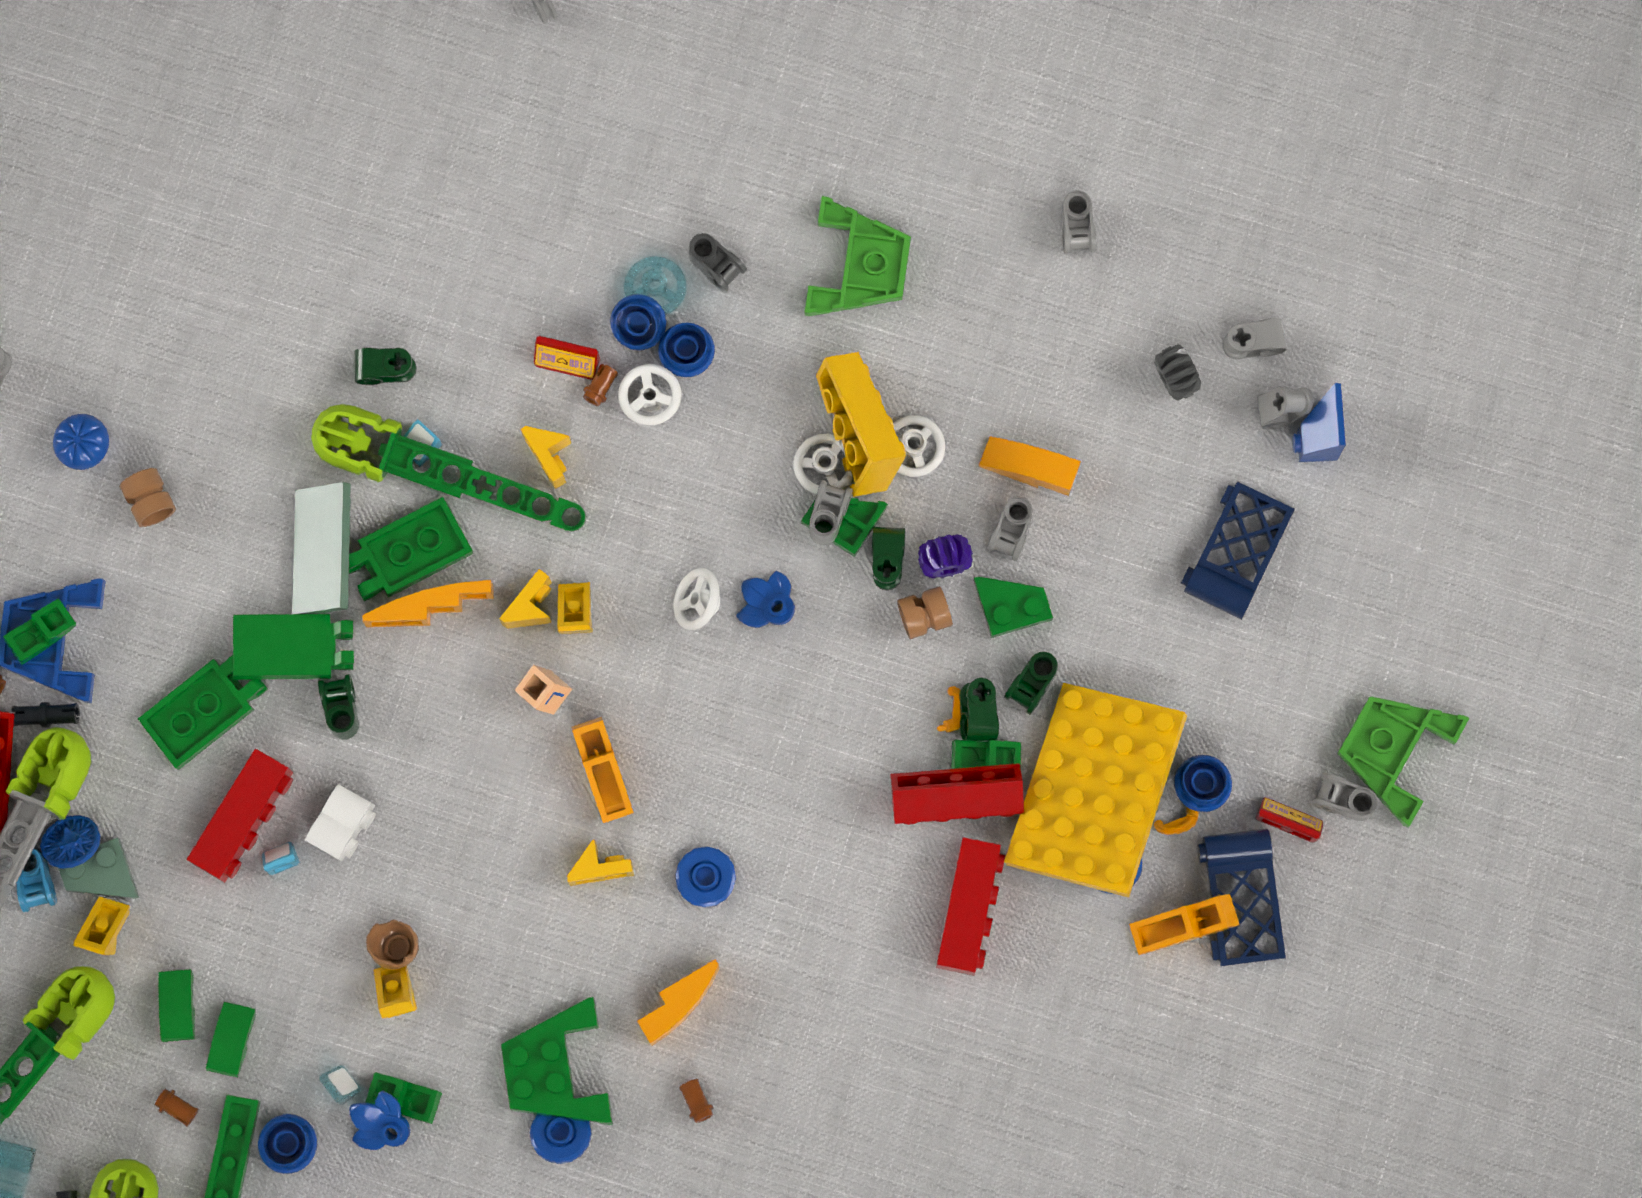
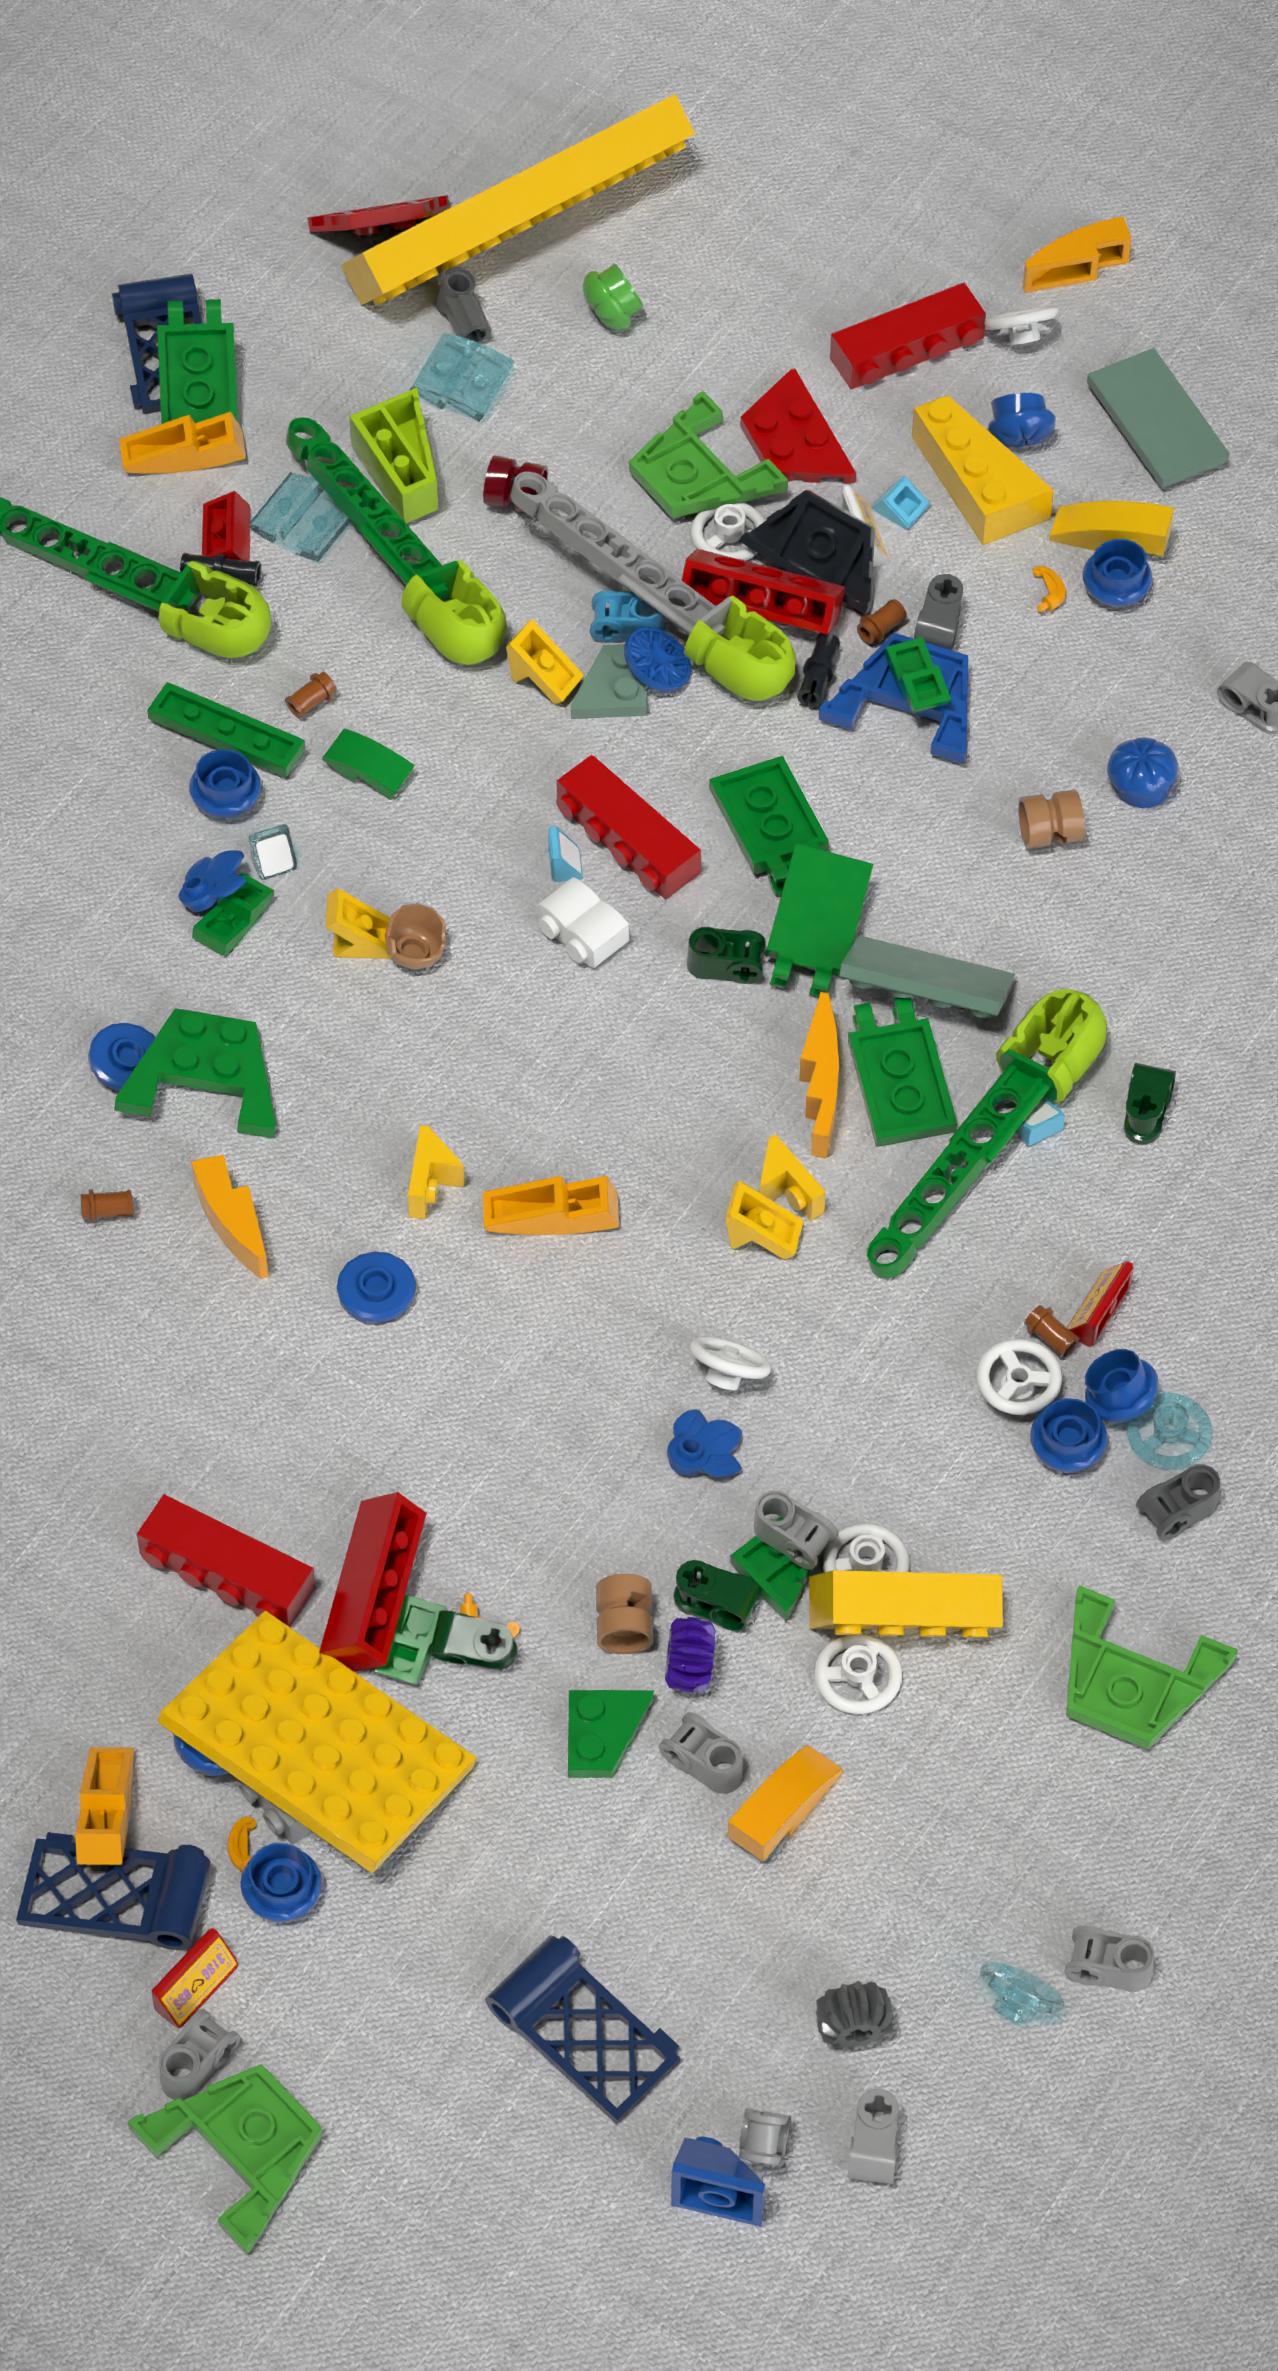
camera: 105 degrees right, 20 degrees down
green slope [158,969,195,1042] -> none
light nougat brick [514,665,572,715] -> none
yellow slope [520,426,571,489] -> none
dark green piece [1004,652,1058,715] -> none
none -> clear light blue piece [980,1962,1064,2023]

